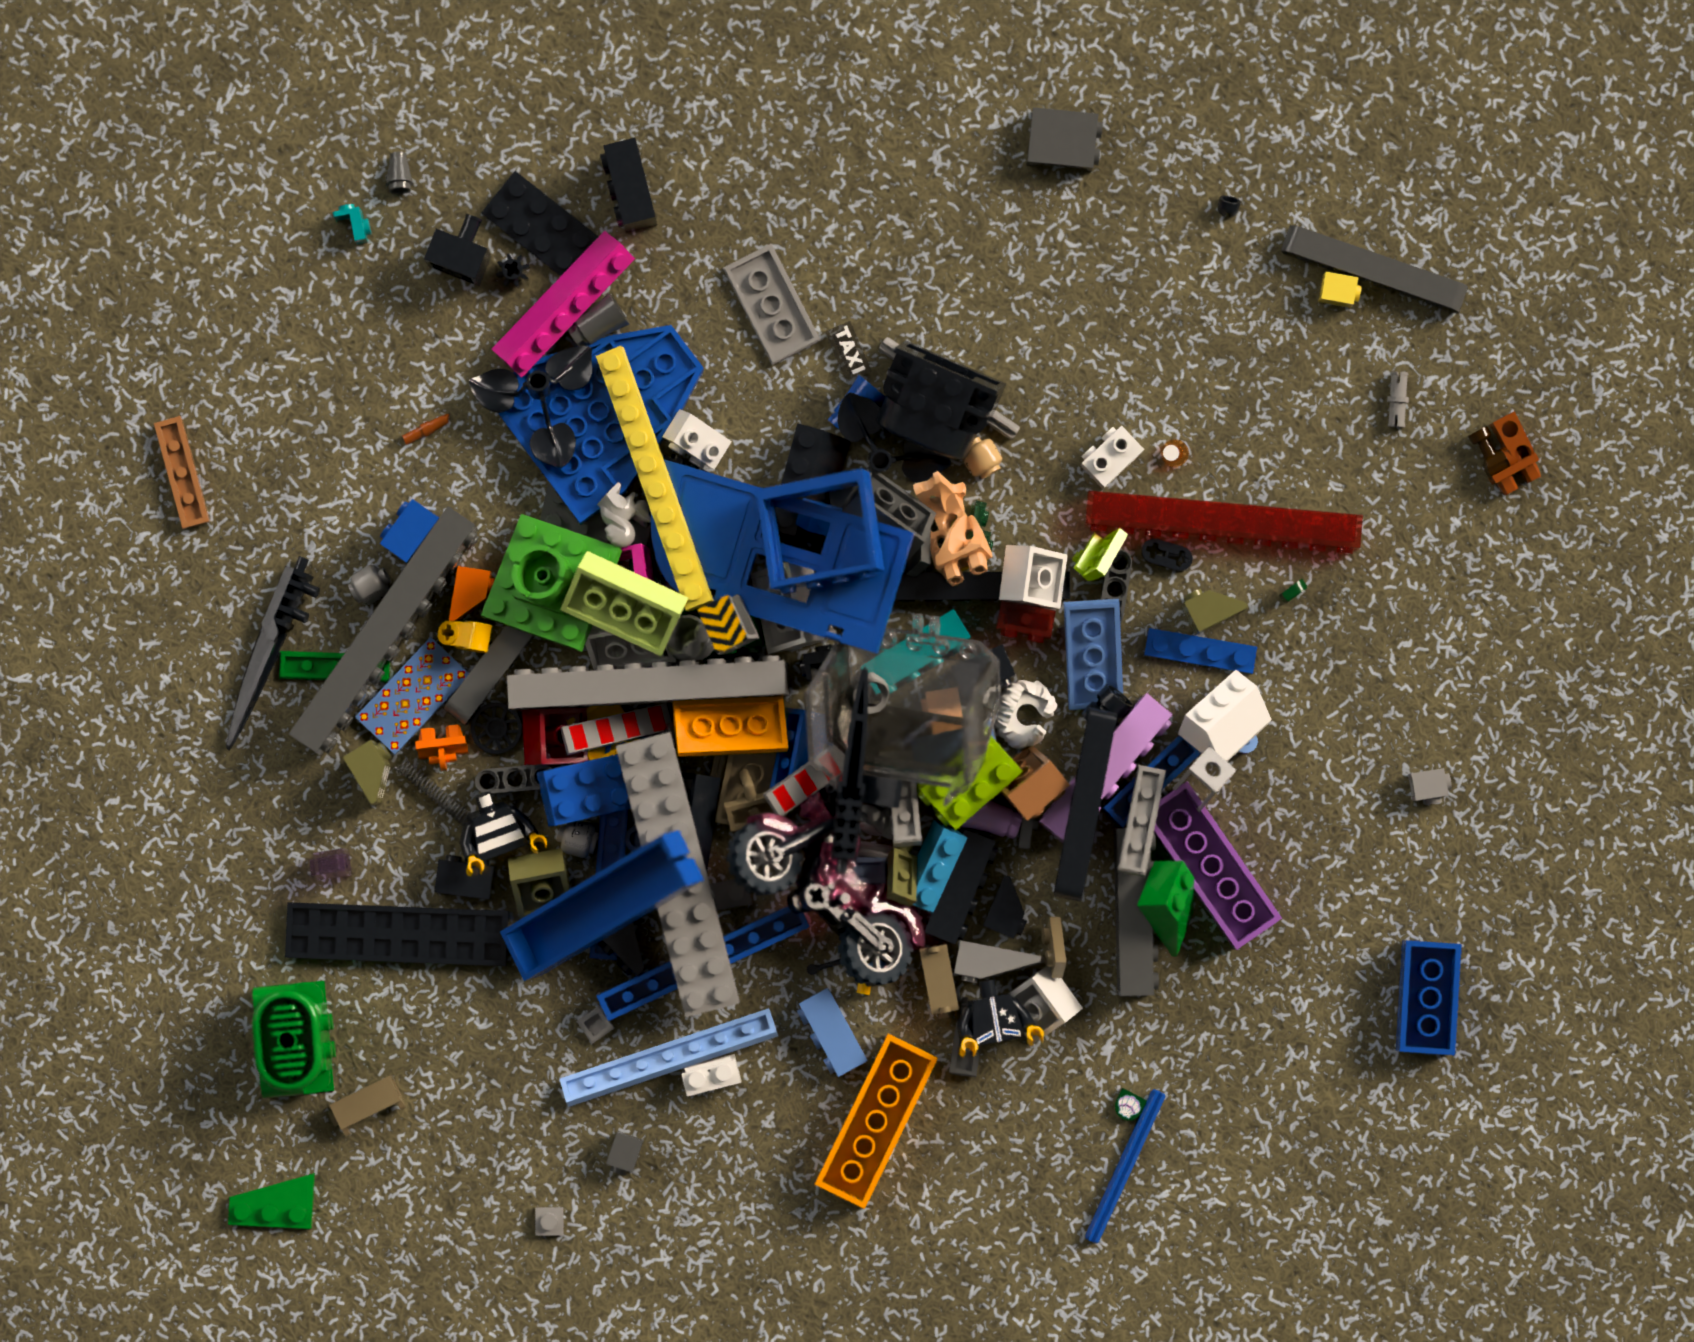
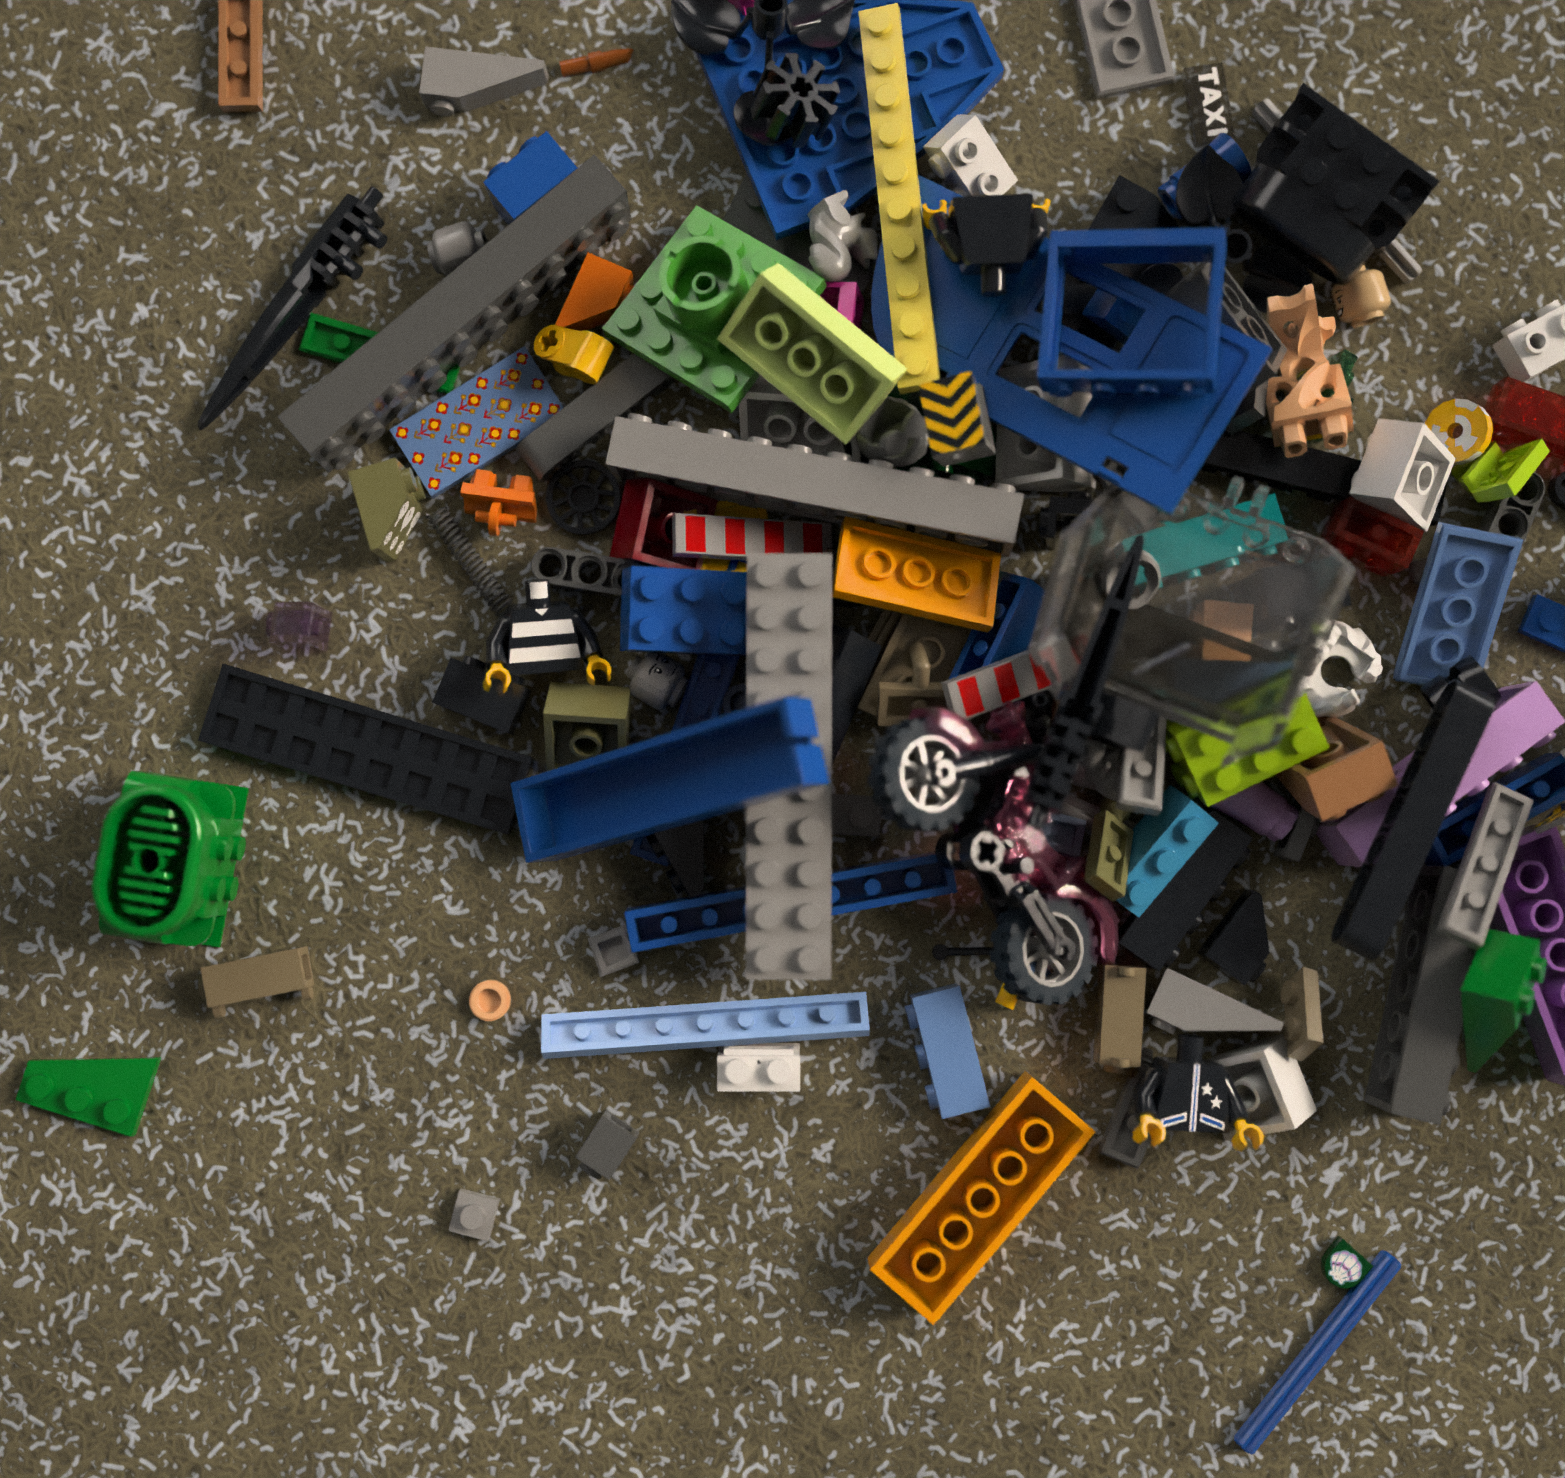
camera: 10 degrees right, 0 degrees up
none -> light grey slope [419,46,549,116]
none -> light nougat tile [469,980,511,1021]
none -> black gear [750,53,840,148]
none -> black torso [922,194,1050,297]
none -> yellow piece [1425,399,1493,465]

